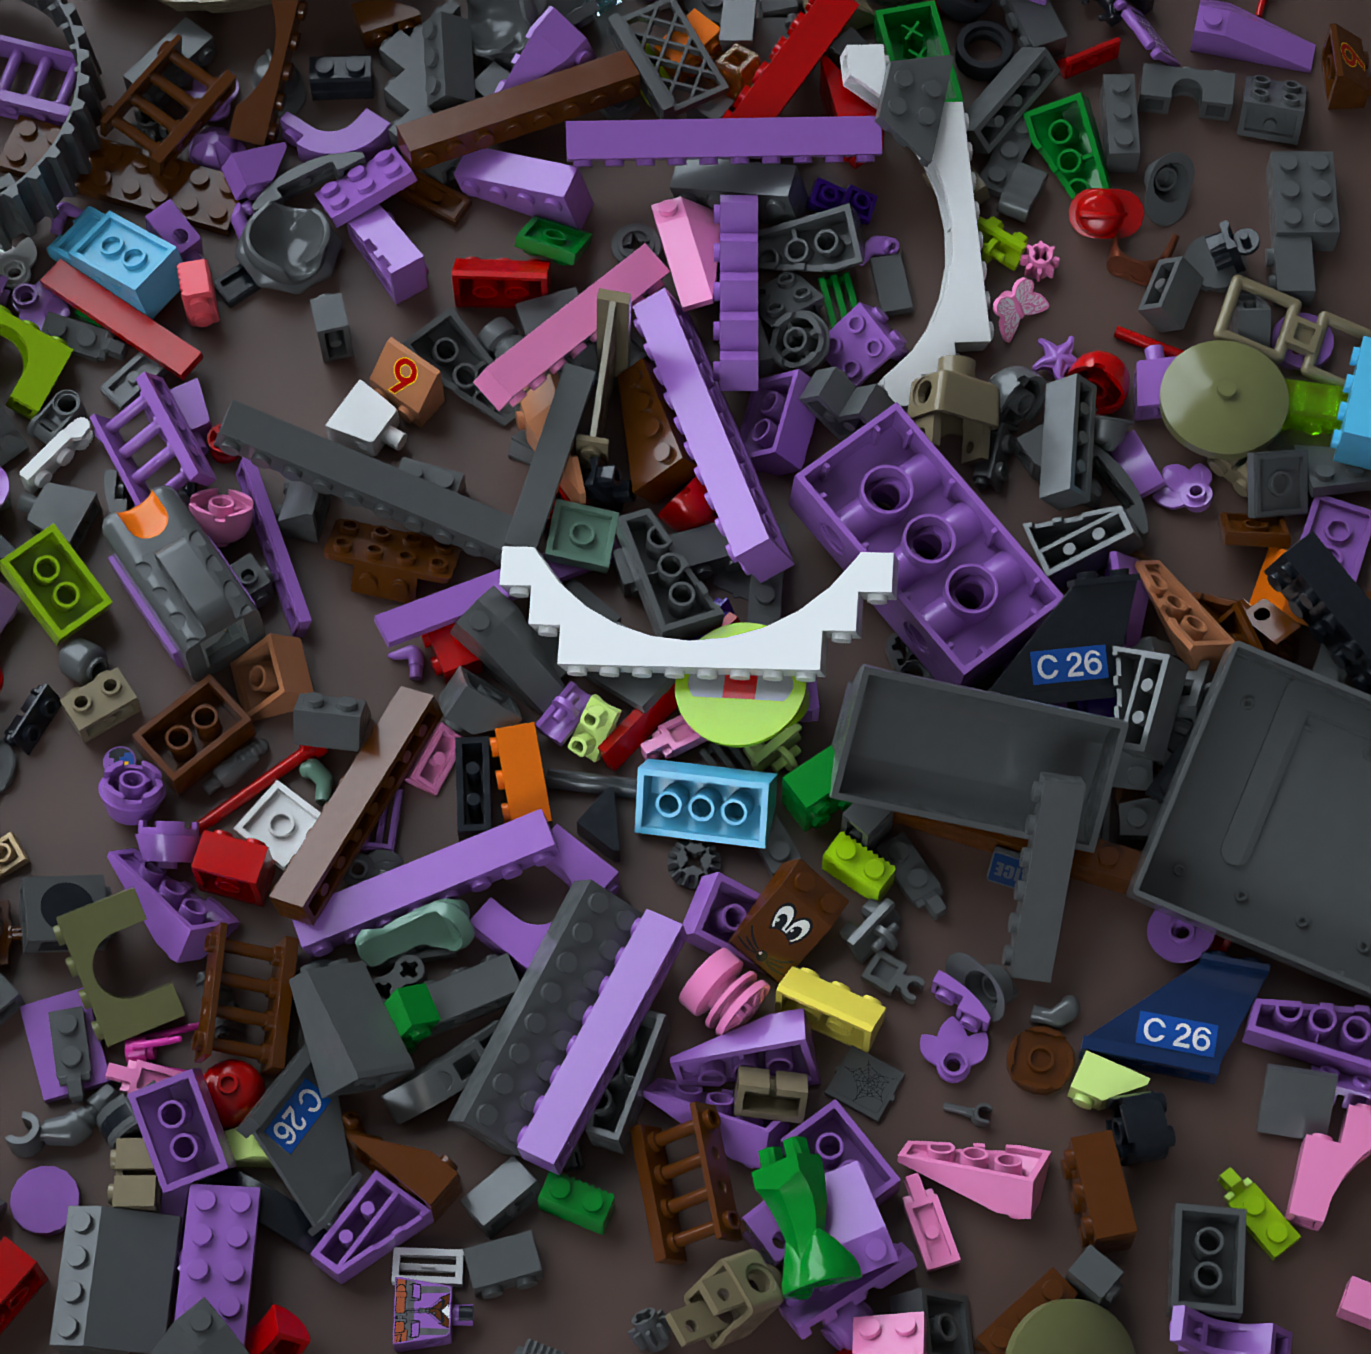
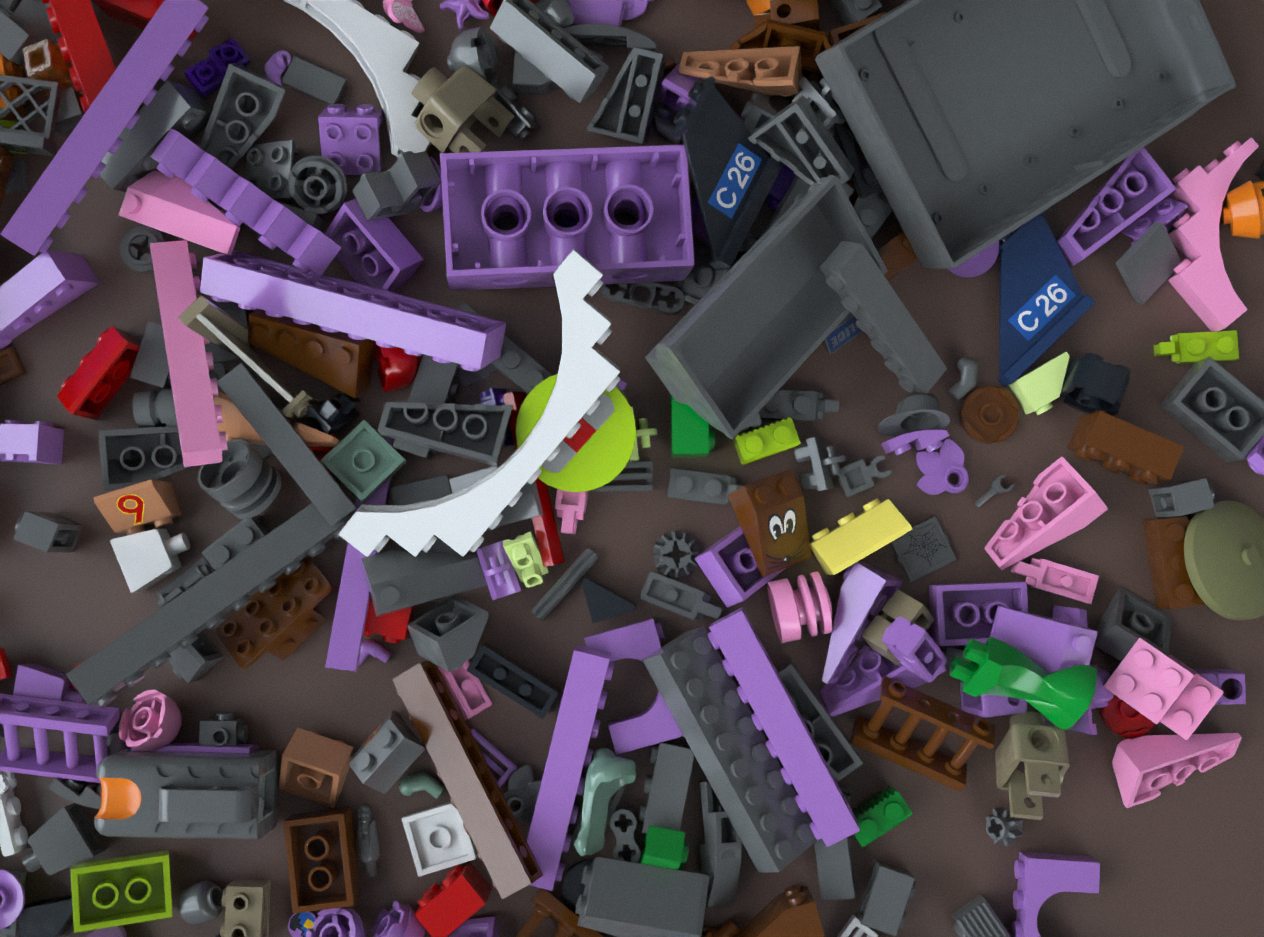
camera: 55 degrees left, 20 degrees up
red piece [189,745,328,836] -> none
medium lavender tile [235,457,312,637] -> none
orange wedge [489,722,552,823] -> none
green plate [514,215,593,266] -> none
medium azure slope [634,758,778,849] -> none
green tile [818,272,858,330] -> none
none -> dark grey wheel [198,439,282,519]
none -> dark grey hinge [639,571,723,621]
none -> medium lavender brick [882,616,947,683]

